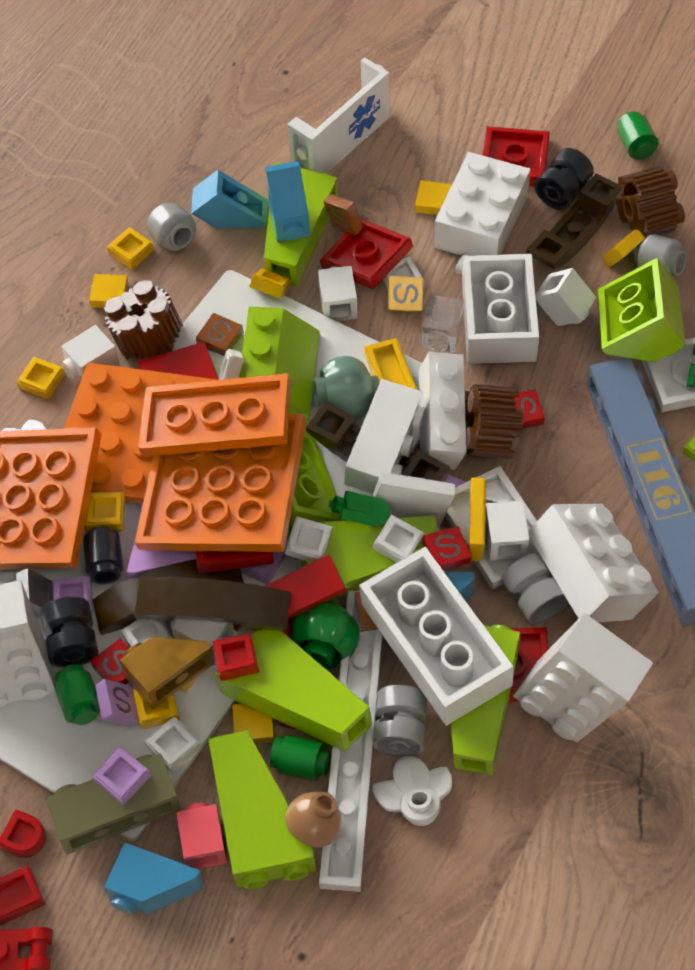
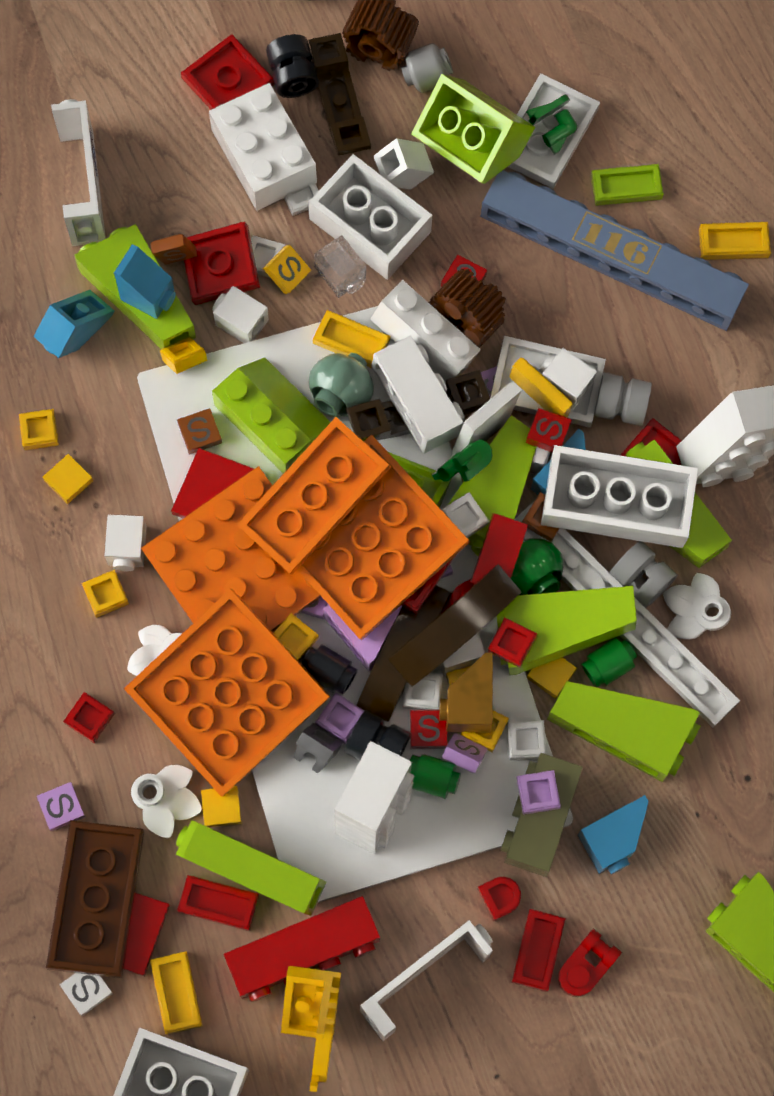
camera: 55 degrees left, 15 degrees up
reddish brown brick [104,281,183,360] -> none
light grey head [147,202,196,251] -> none
coral brick [176,803,228,869] -> none
white tile [219,349,244,380] -> none
medium nougat brick [285,792,341,847] -> none
white tile [372,515,424,563] -> none
yellow tile [415,180,452,215] -> none
white brick [528,504,659,623] -> none
yellow tile [602,229,645,268] -> none

